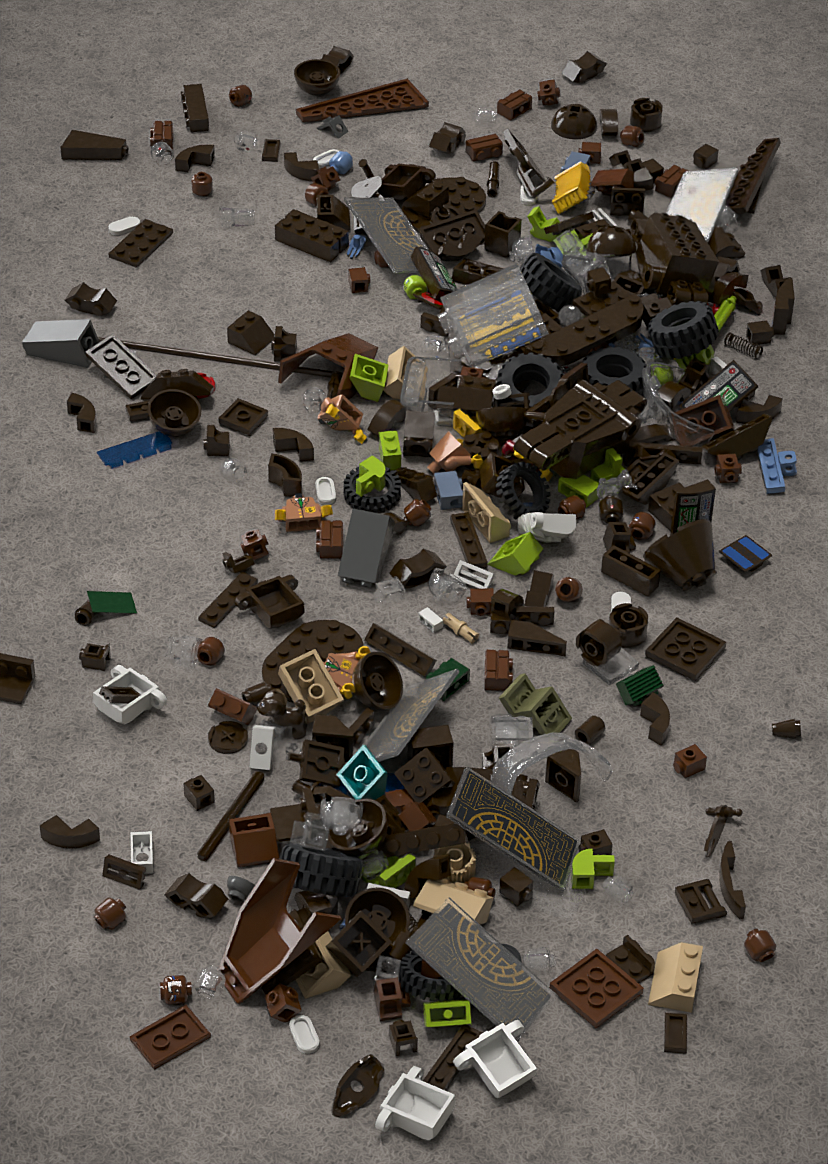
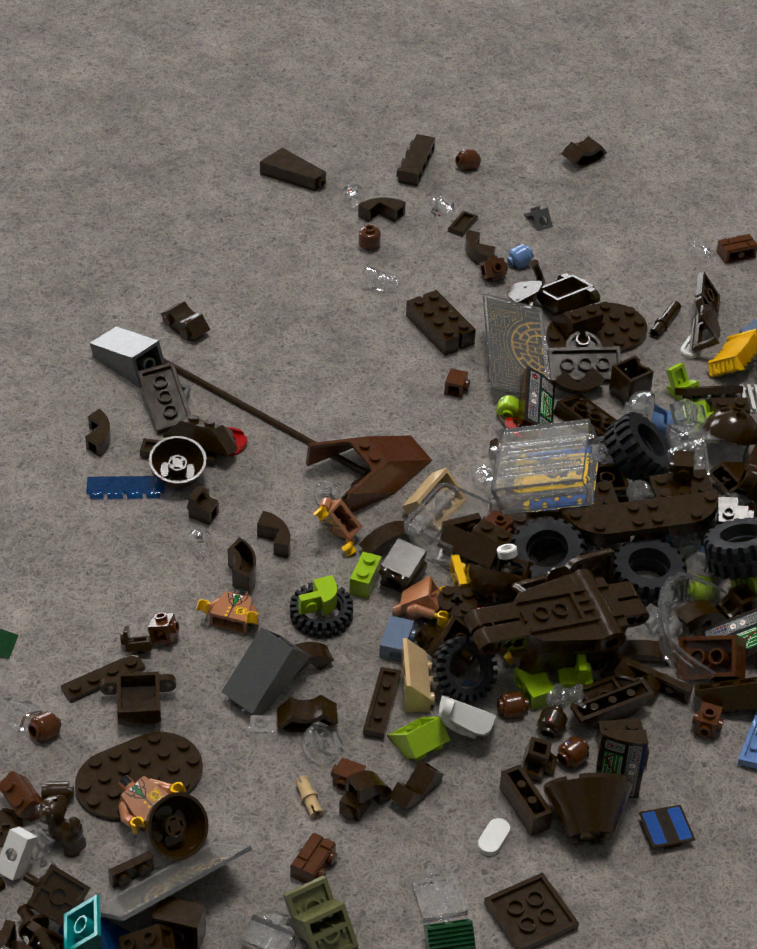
camera: 25 degrees right, 0 degrees up
dark brown plate [108,219,173,268] -> none
white tile [109,217,140,235] -> none
reddish brown brick [150,121,173,151] -> none
dark brown plate [218,398,268,435] -> none
dark brown slope [227,310,275,356] -> none
dark brown brick [271,326,297,362] -> none
tan slope [278,649,344,724] -> none
dark brown piece [294,59,340,96] -> none
reddish brown wing [296,78,429,122] -> none
reddish brown head [305,183,329,206] -> none
dark brown slope [312,715,353,762] -> none
white tile [313,149,339,168] -> none
white tile [315,477,336,505] -> none
reddish brown brick [316,520,343,559] -> none
dark brown slope [317,195,350,230] -> none
medium blue piece [347,235,366,258] -> none
lime slope [350,354,389,402] -> none
dark brown plate [364,623,437,677] -> none
dark brown slope [395,467,437,501] -> none
reddish brown head [404,499,432,527] -> none
white piece [418,607,443,633] -> none
dark green brick [426,658,470,701] -> none
dark brown brick [429,122,466,153] -> none
white tile [453,560,495,589] -> none
reddish brown brick [466,133,503,162] -> none
dark brown slope [507,620,567,656] -> none
dark brown plate [515,606,555,626] -> none
reddish brown head [555,577,583,602] -> none
dark brown brick [576,619,622,666] -> none
dark brown brick [608,603,648,648] -> none

